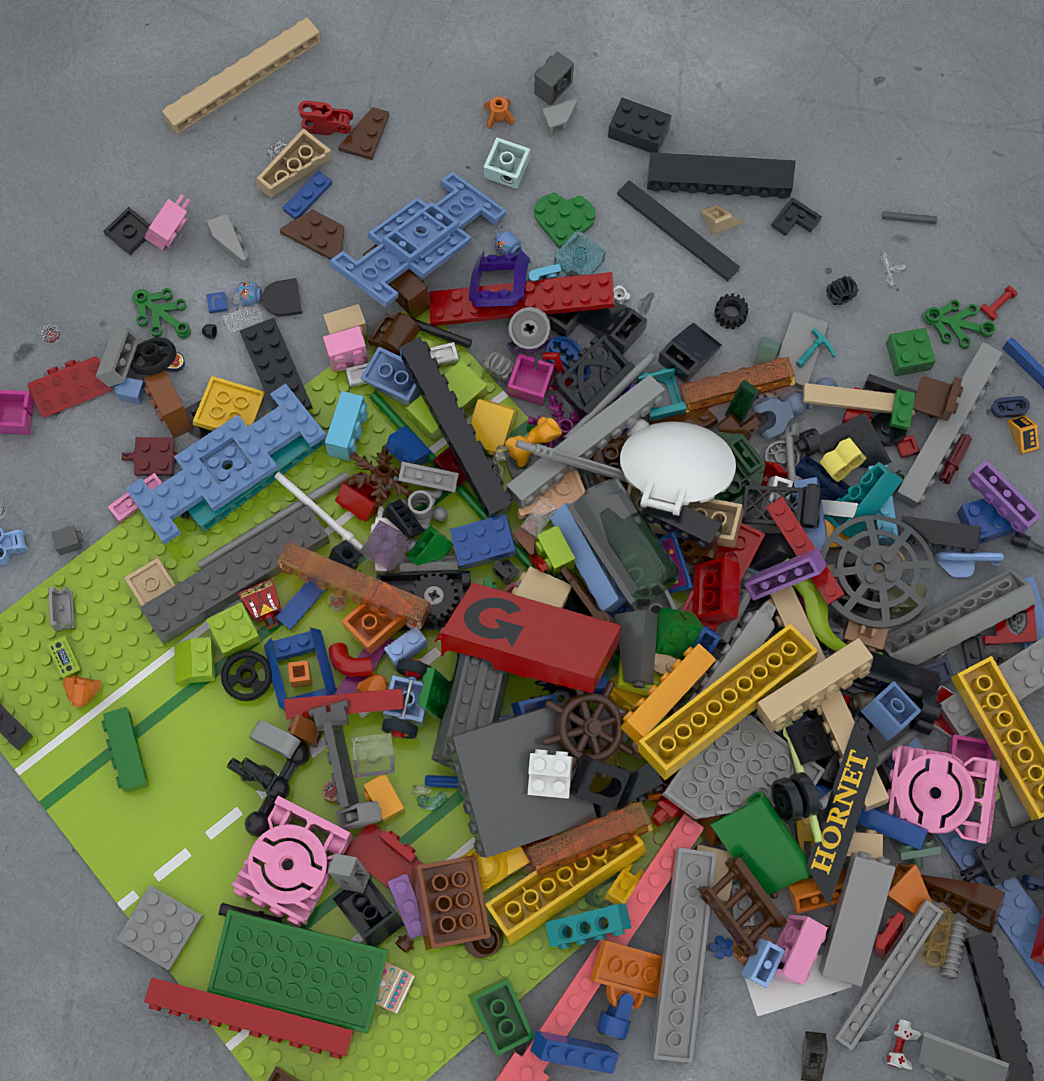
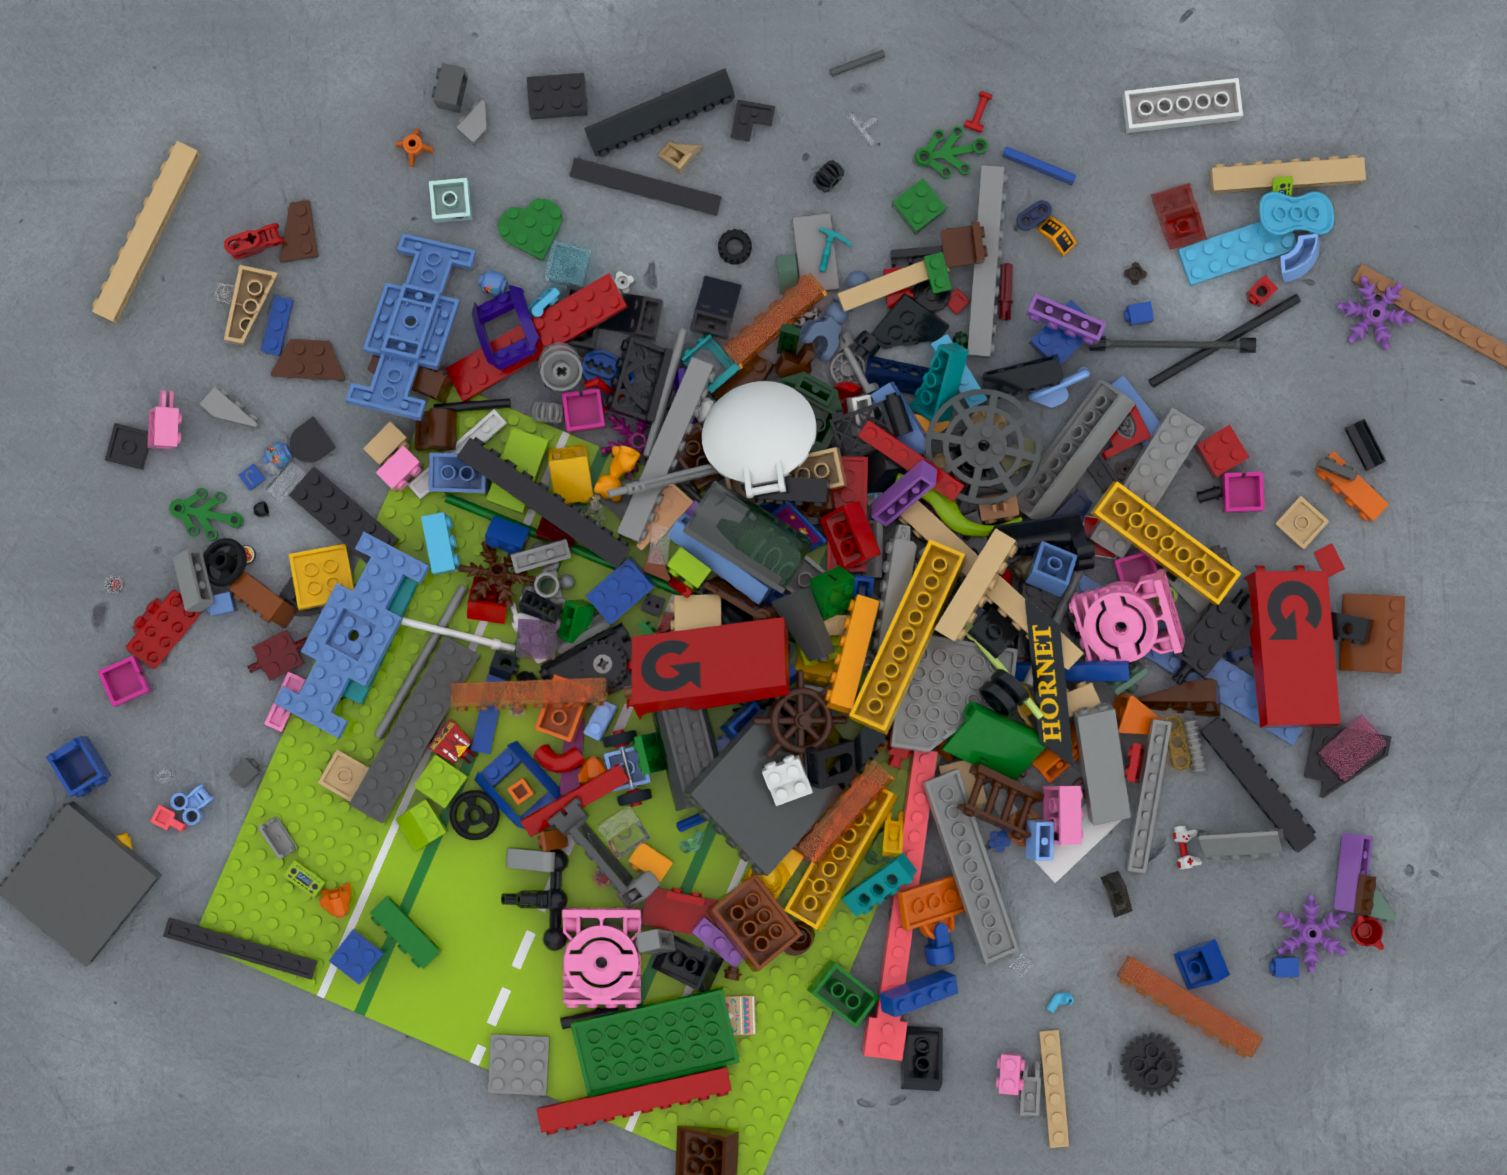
camera: 25 degrees left, 15 degrees up
clear tile [411,785,431,795] -> none
light yellow brick [820,438,866,482] -> none
white sticker [822,500,858,518] -> none
none -> blue brick [329,928,385,984]

